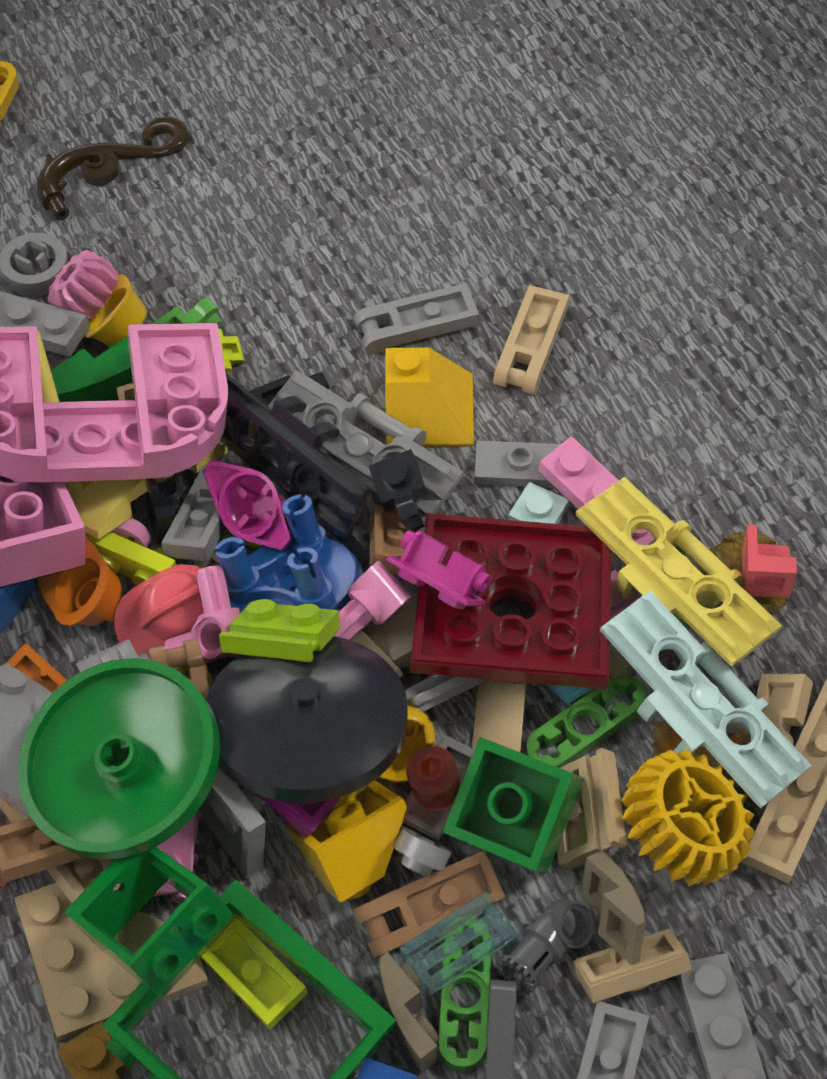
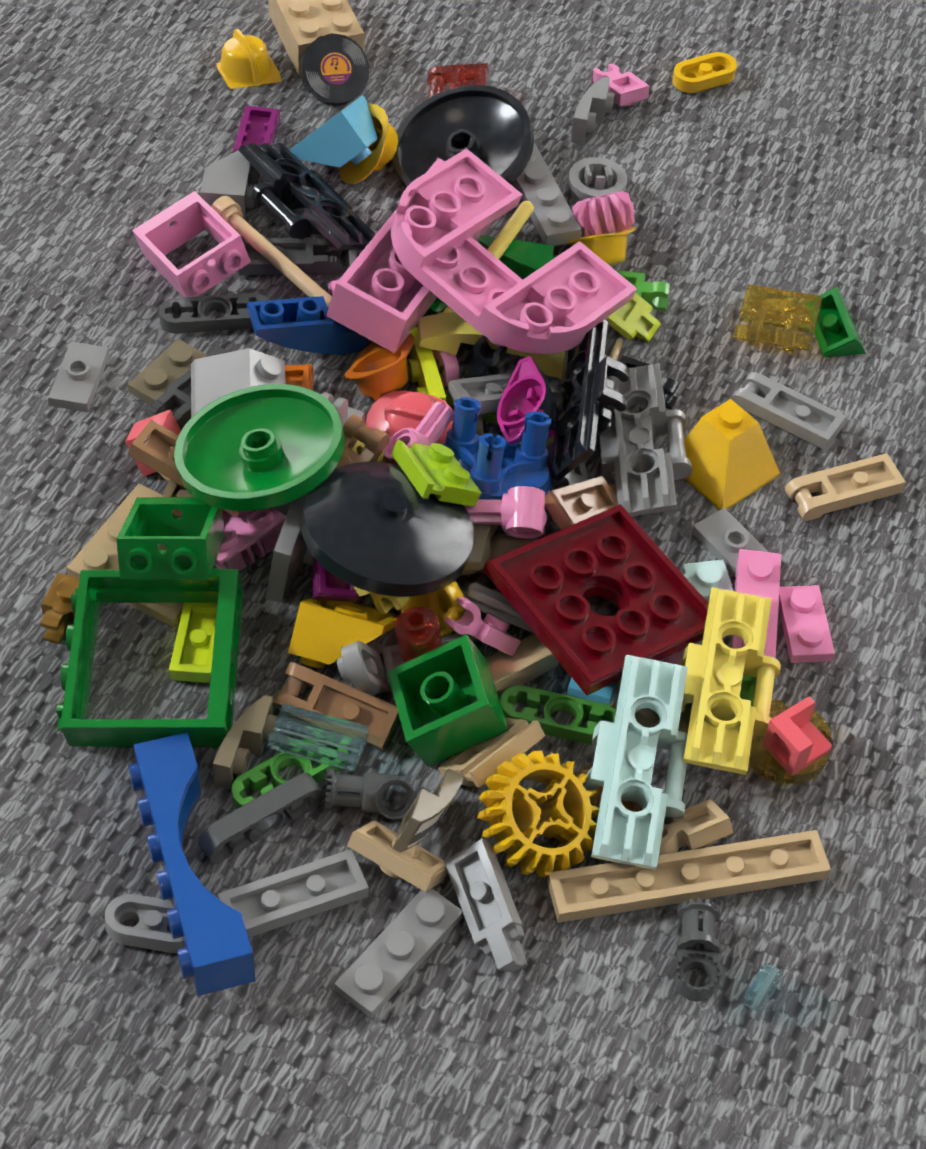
camera: 45 degrees right, 5 degrees down
dark brown plant [37,116,189,220] -> none
black plate [369,449,428,531] -> none
dark pink hinge [386,530,491,610] -> none
none -> bright pink plate [444,597,521,656]
none -> light grey hinge [445,838,528,974]
none -> clear yellow plate [734,284,823,352]
none -> bright pink plate [778,585,835,663]
none -> green slope [803,287,866,357]

